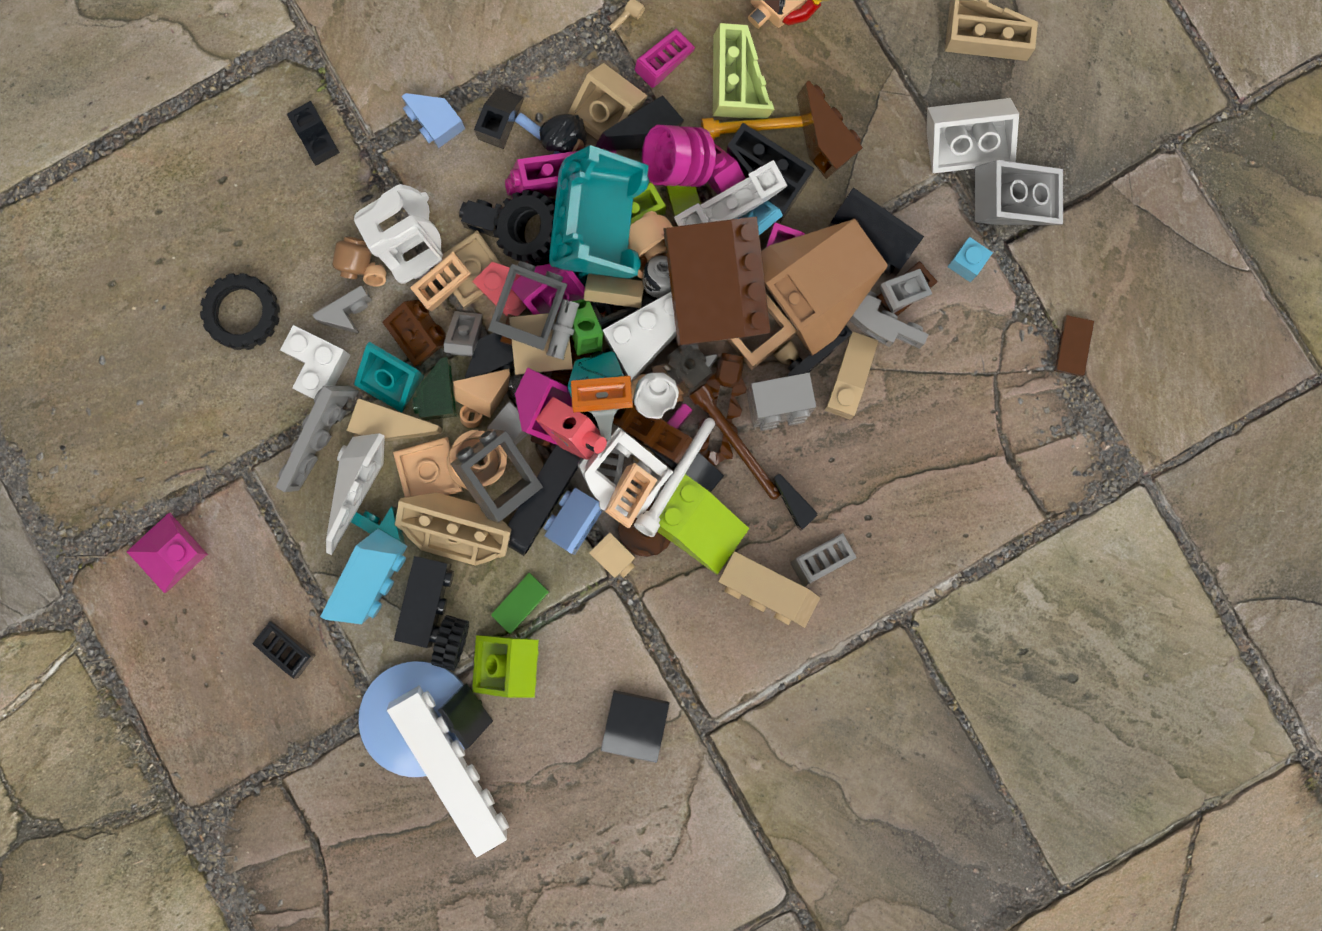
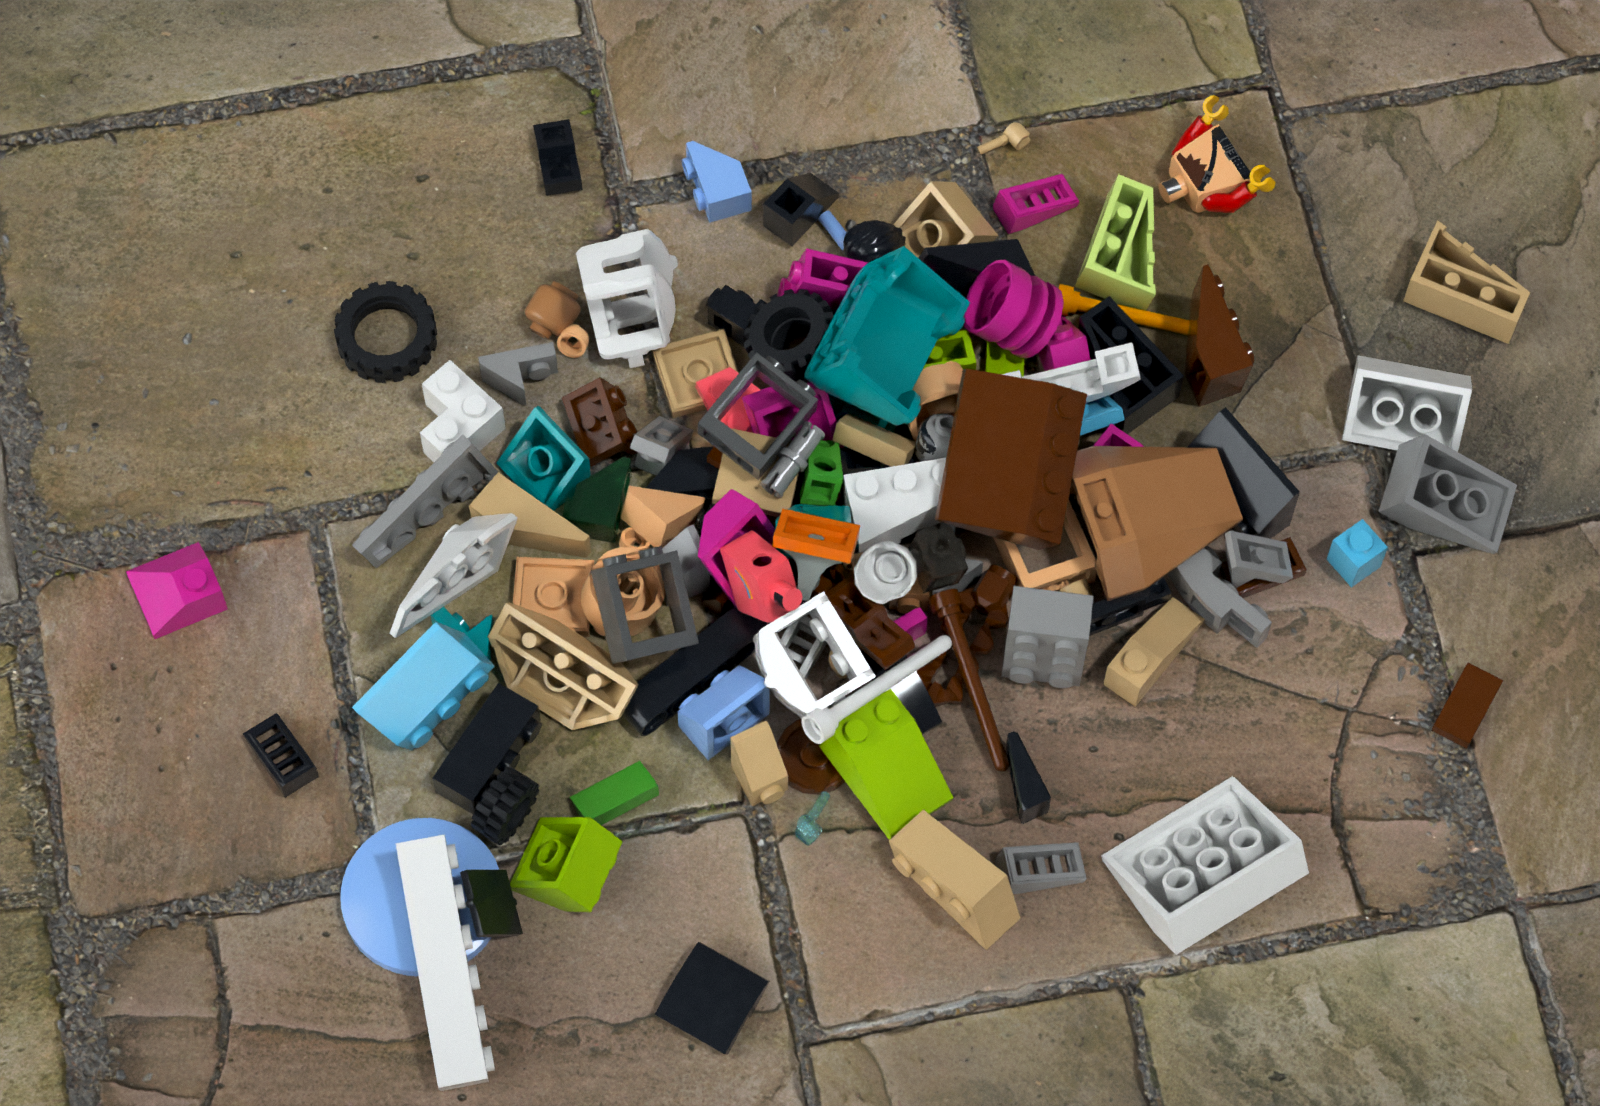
camera: 15 degrees right, 20 degrees down
light nougat slope [410,252,471,311] -> none
light nougat slope [605,463,657,528] -> none
none -> clear light blue hand [795,791,831,846]
none -> white slope [1101,776,1309,955]

